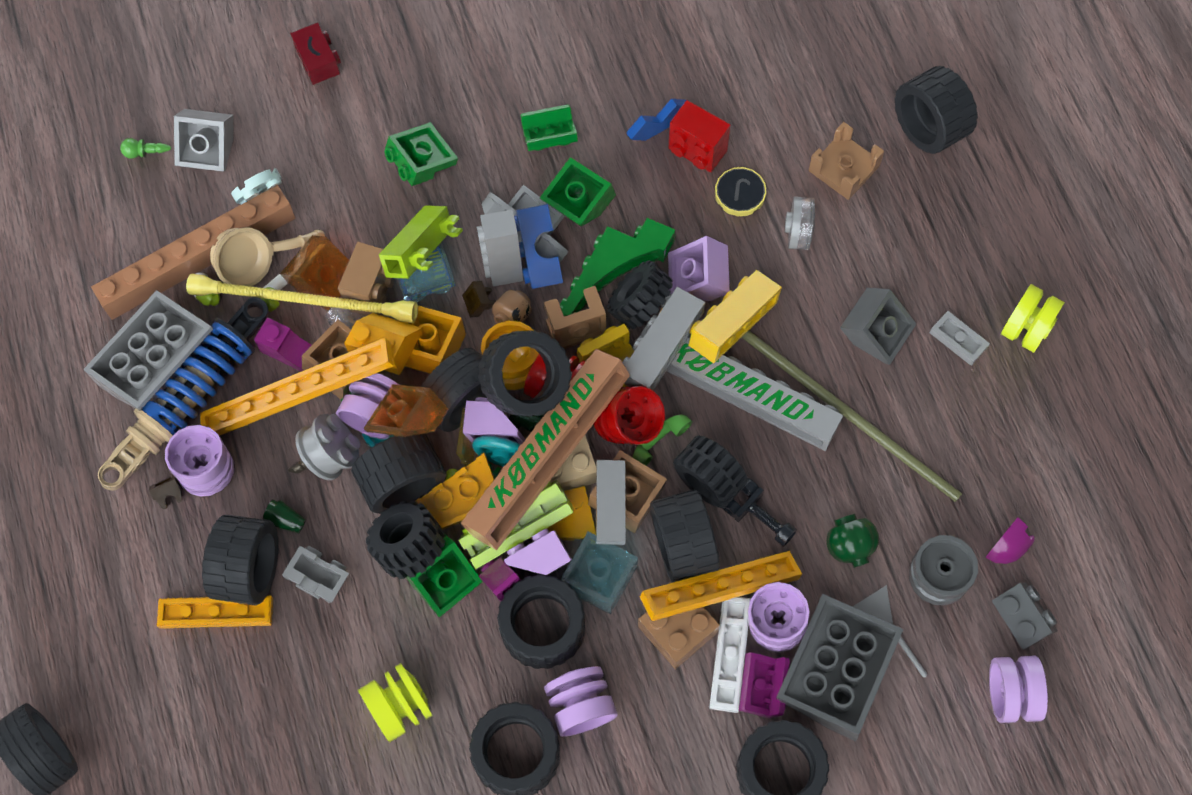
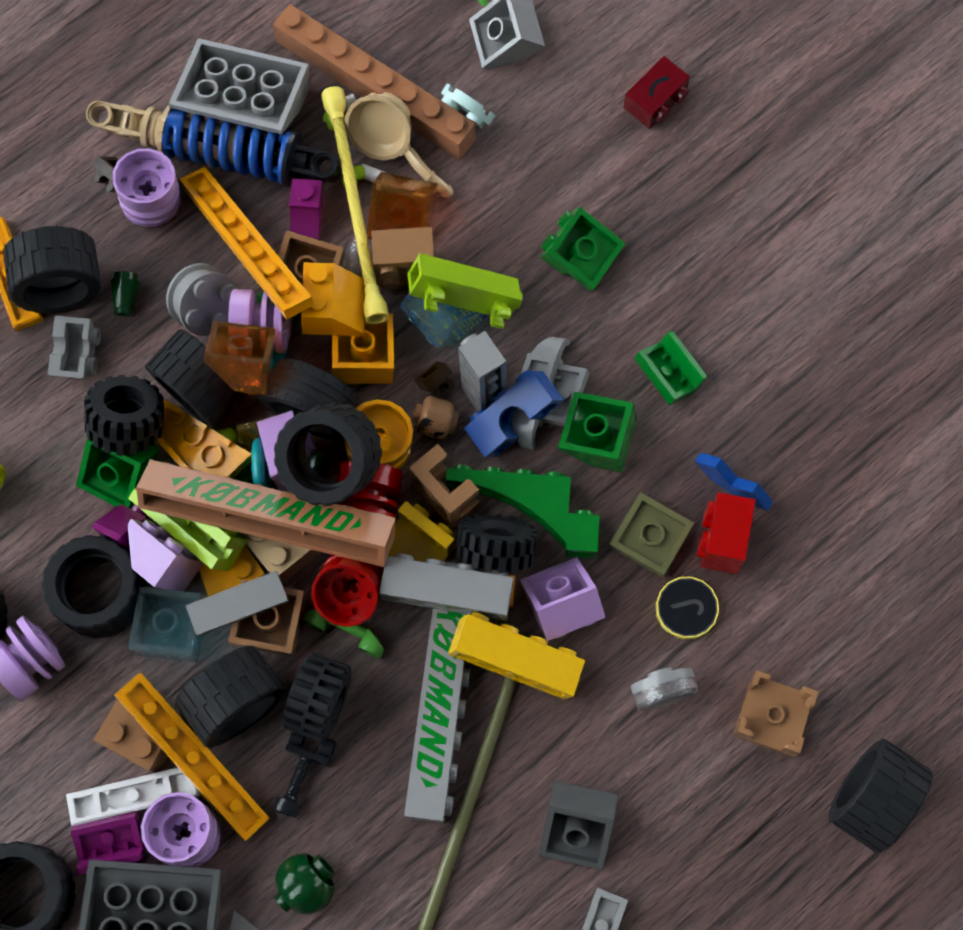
camera: 70 degrees right, 5 degrees up
none -> olive plate [609,492,694,578]

